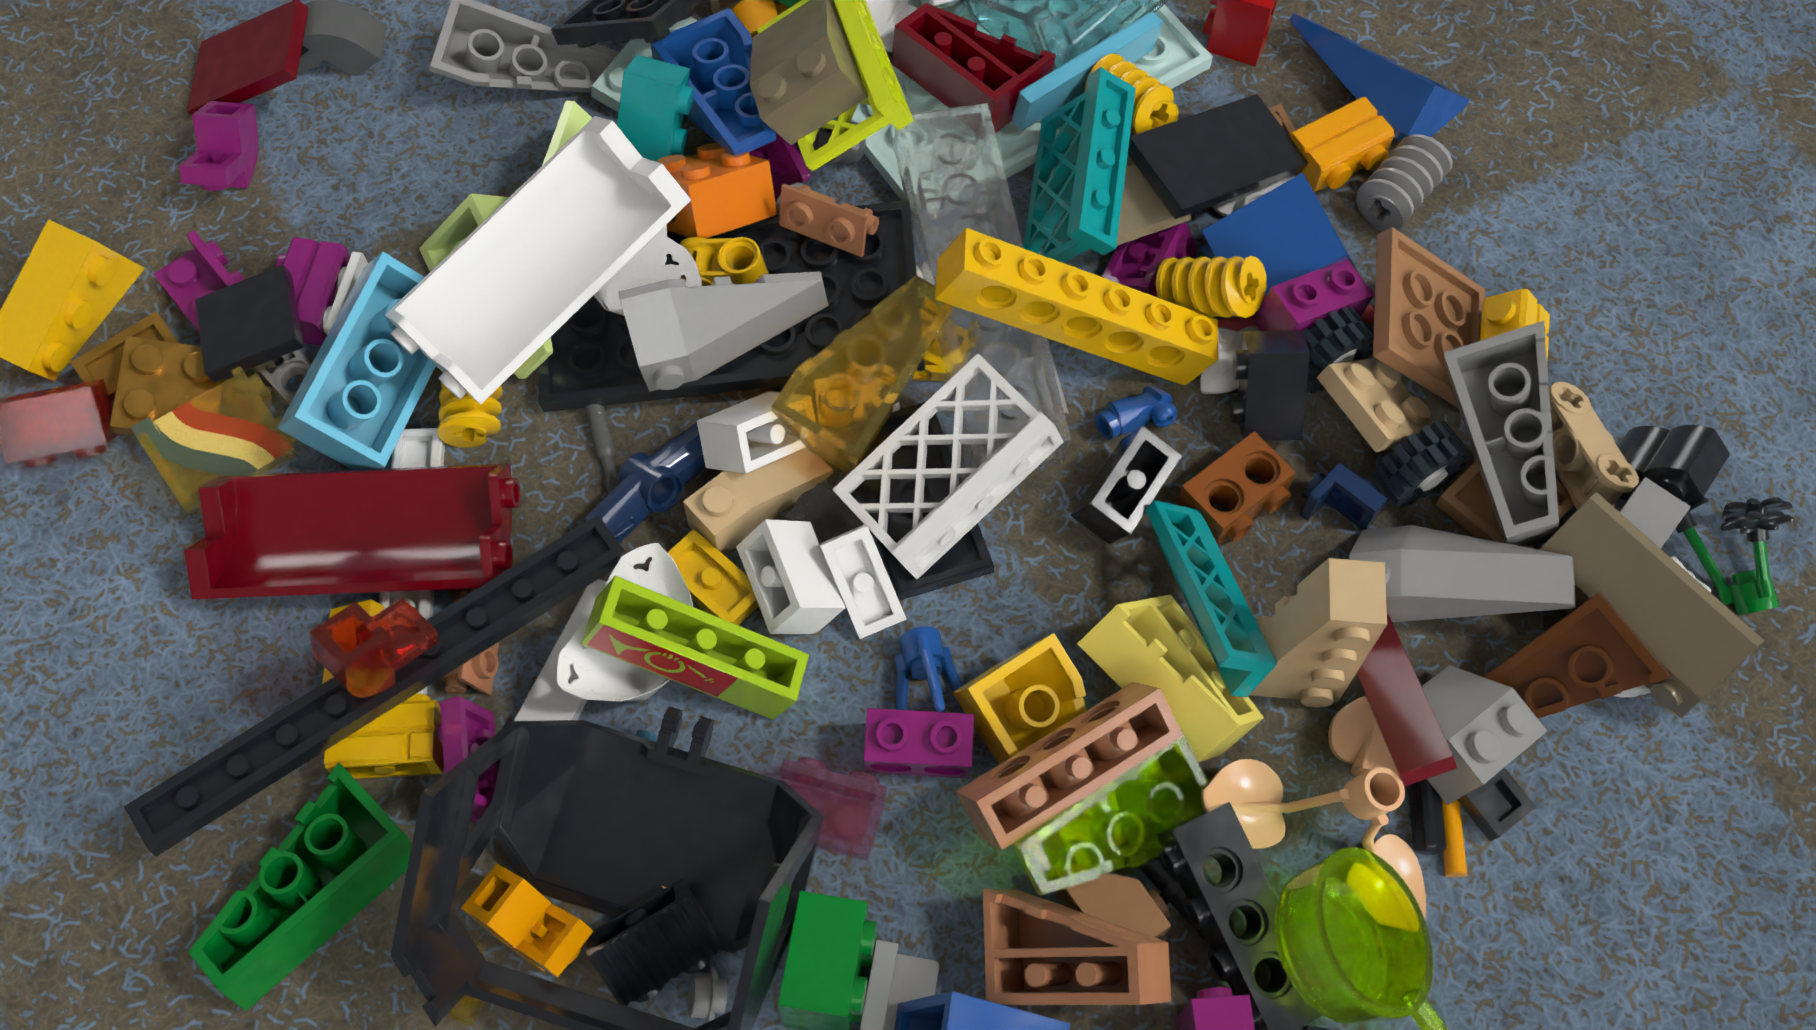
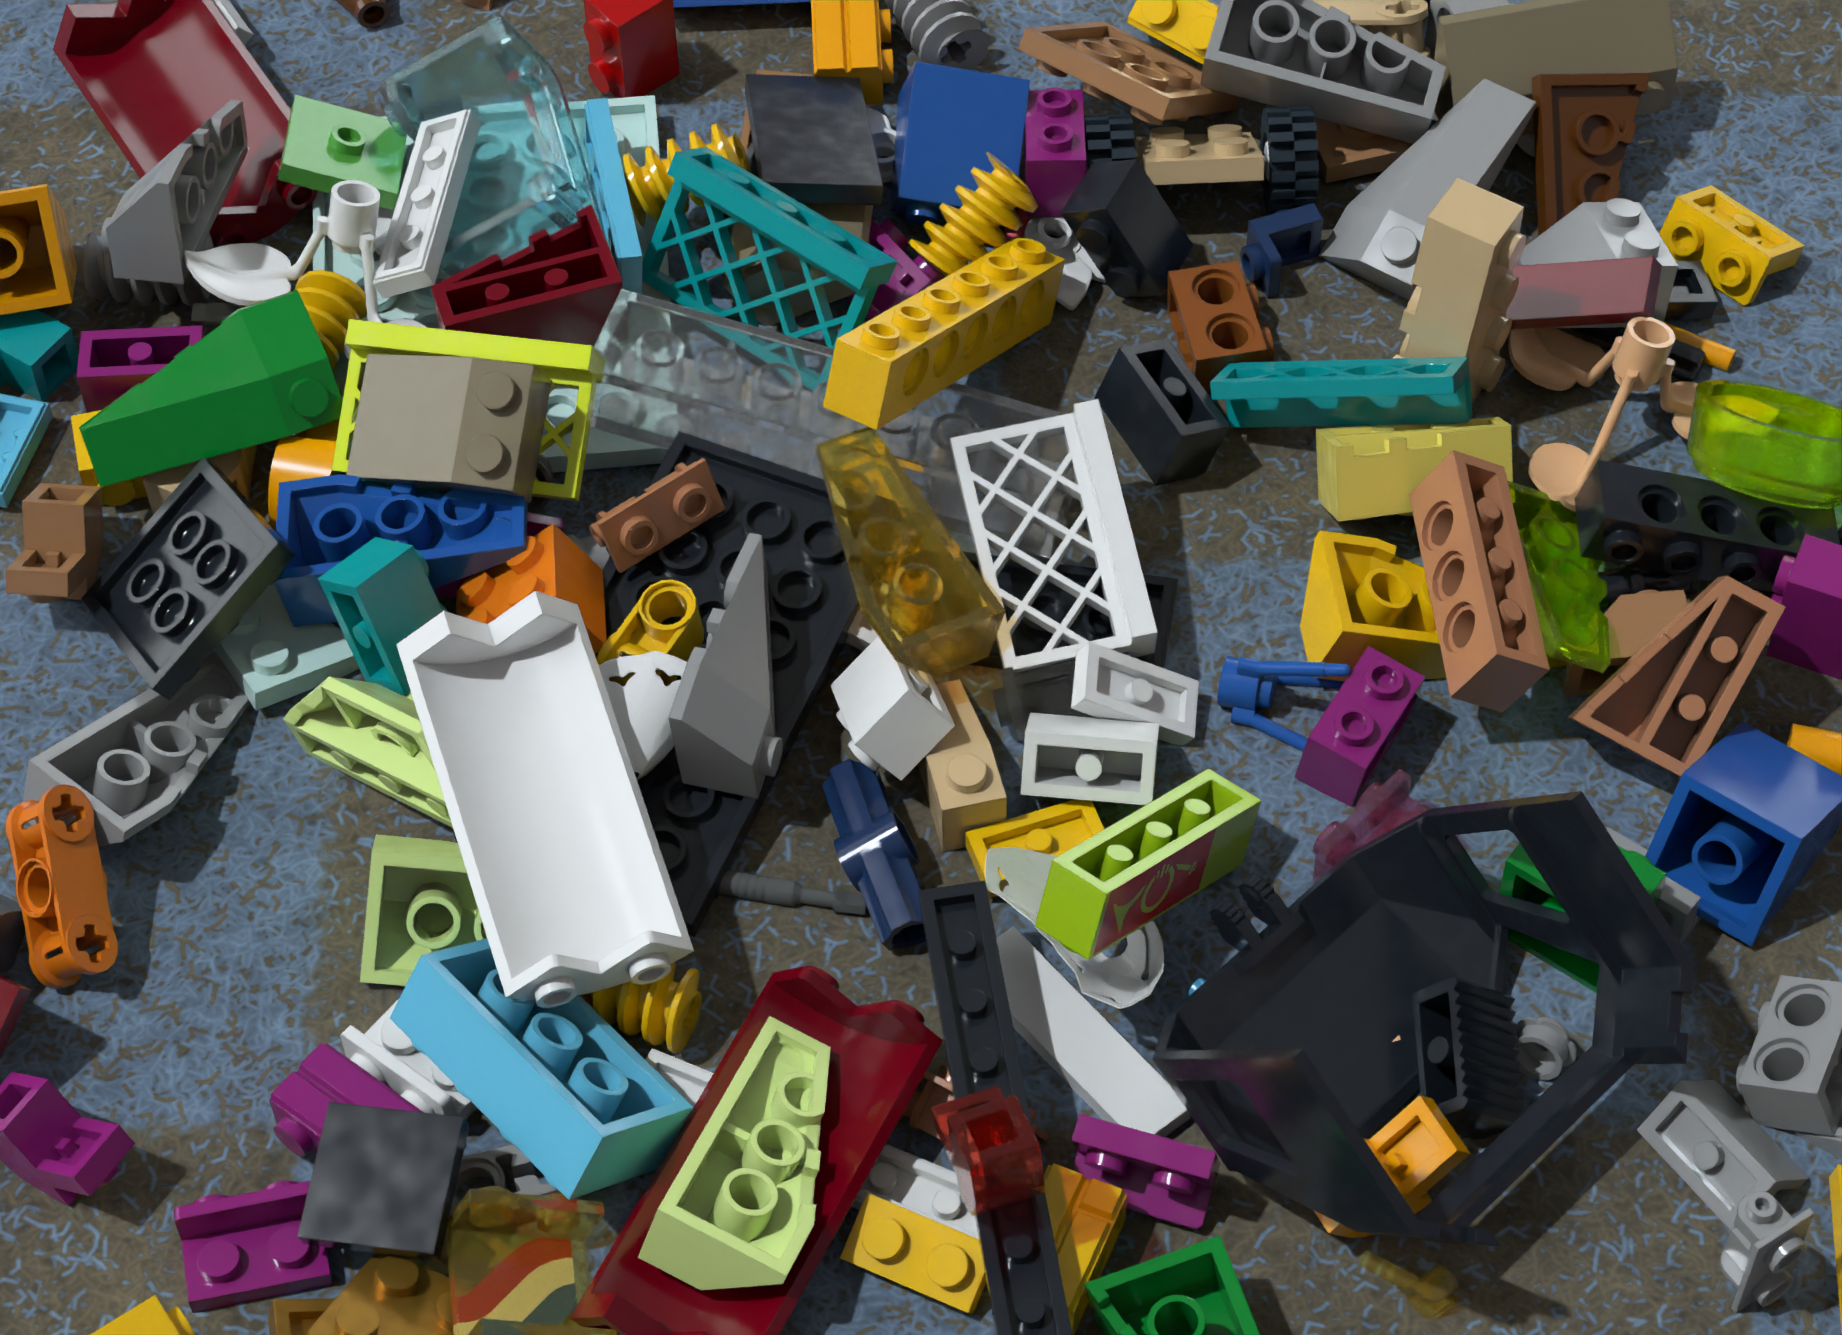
camera: 60 degrees left, 10 degrees down
blue arm [1094,386,1177,440] -> none
none -> orange piece [6,784,118,989]
none -> yellowish green wedge [638,1016,831,1290]
none -> yellow bracket [1659,185,1805,305]

